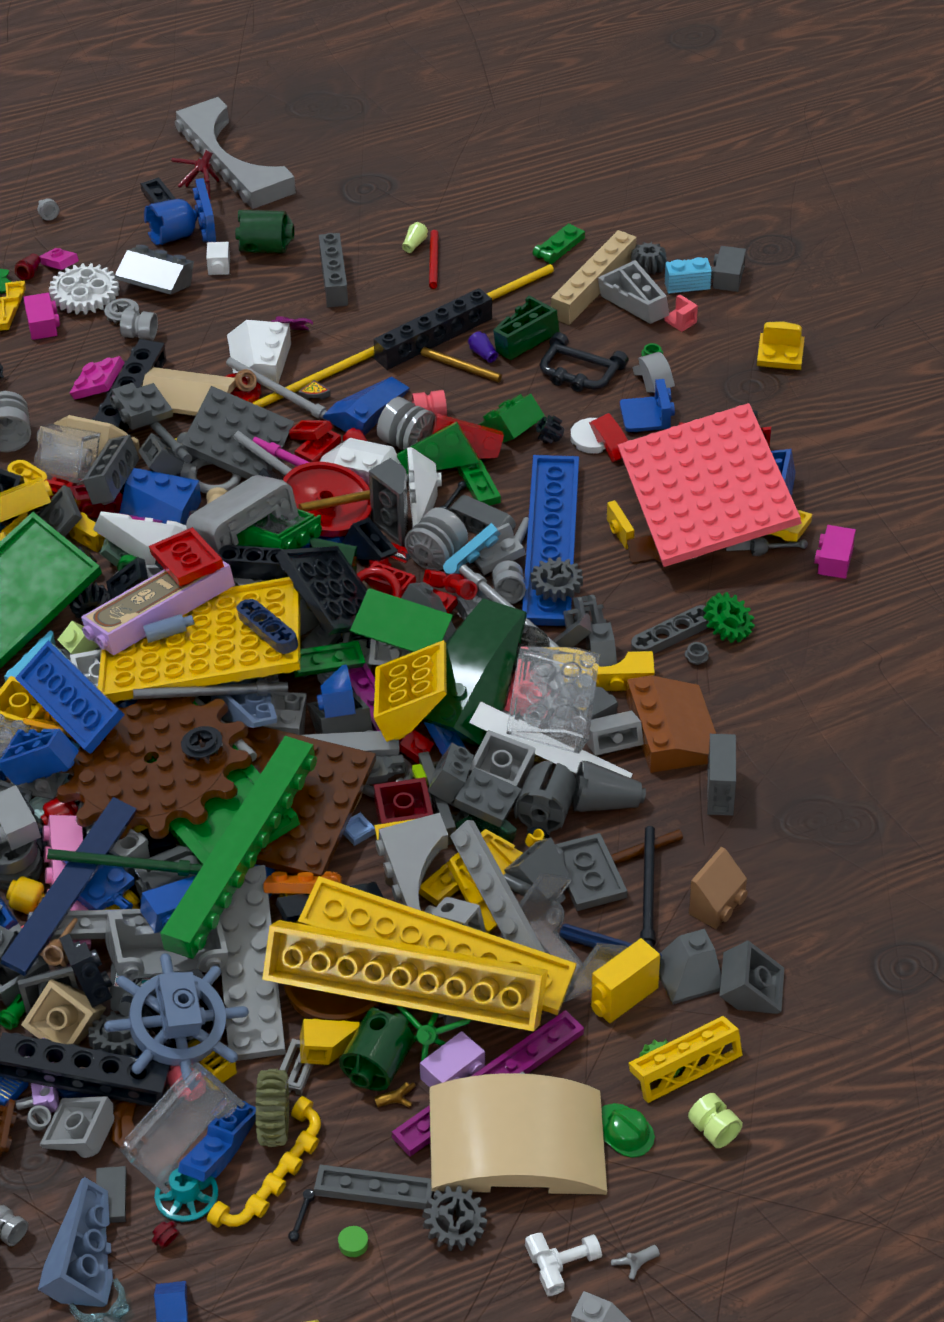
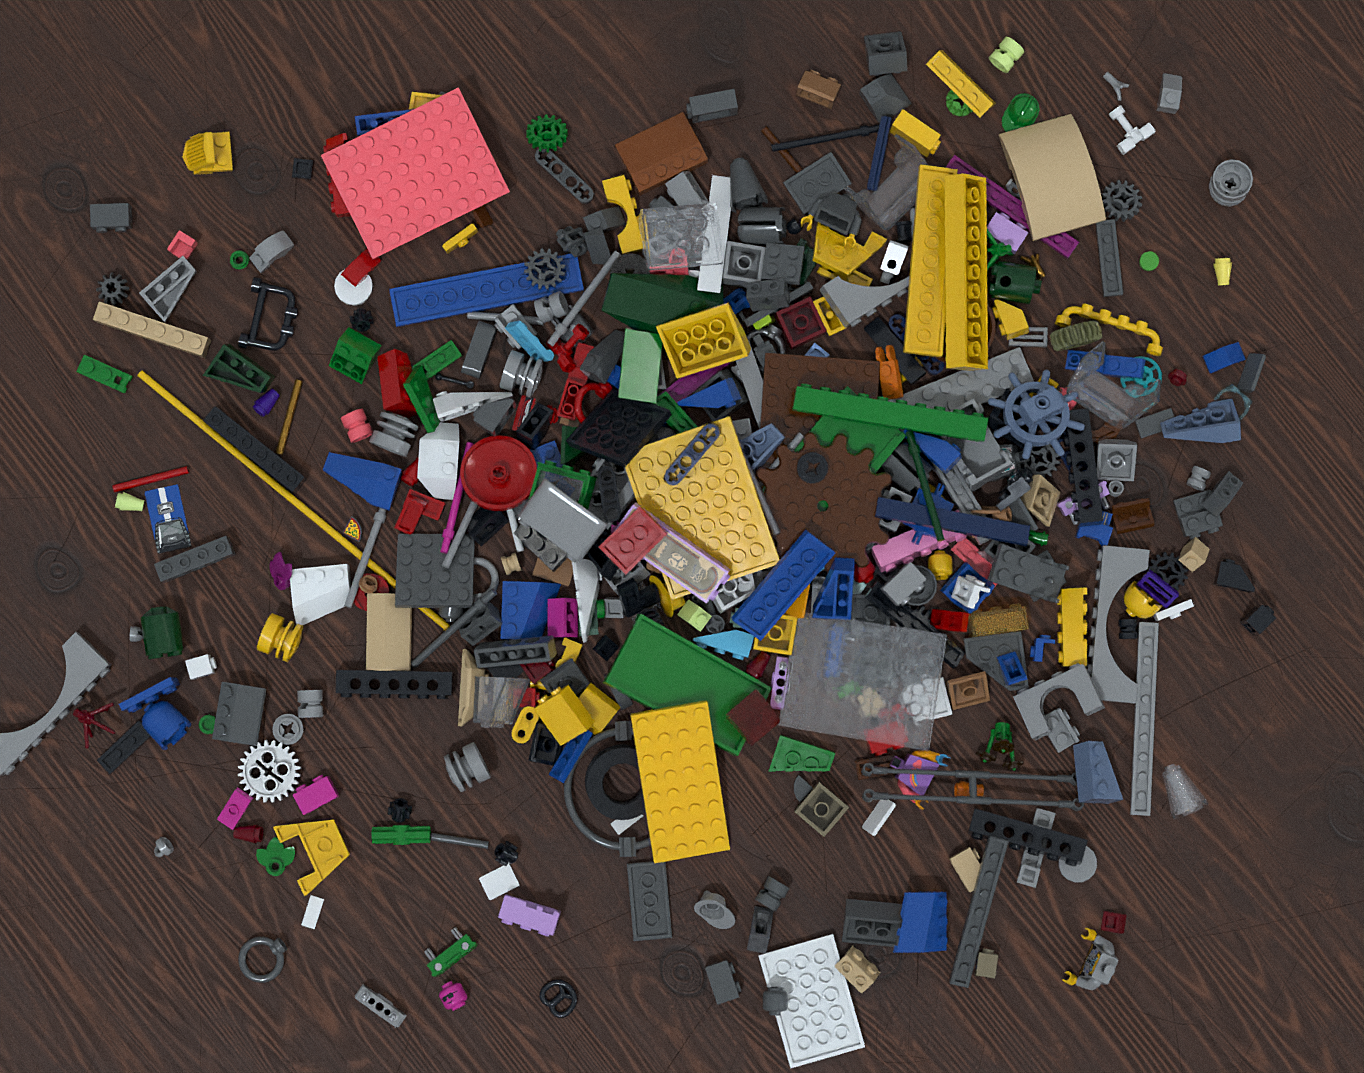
camera: 105 degrees left, 40 degrees up
dark pink plate [70,356,125,400] -> none
dark grey plate [110,383,173,430] -> none
sand blue cylinder [143,614,195,643] -> none
black hinge [288,1189,315,1242] -> none
pearl gold bar [298,490,370,512] -> none
light grey plate [450,820,545,953] -> none
blue bracket [620,379,675,432] -> none
medium azure brick [665,257,712,294] -> none
dark grey plate [685,642,709,665] -> none
dark pink brick [814,525,856,579] -> none
none -> sticker [145,484,191,554]
none -> yellow wheel [257,613,303,662]

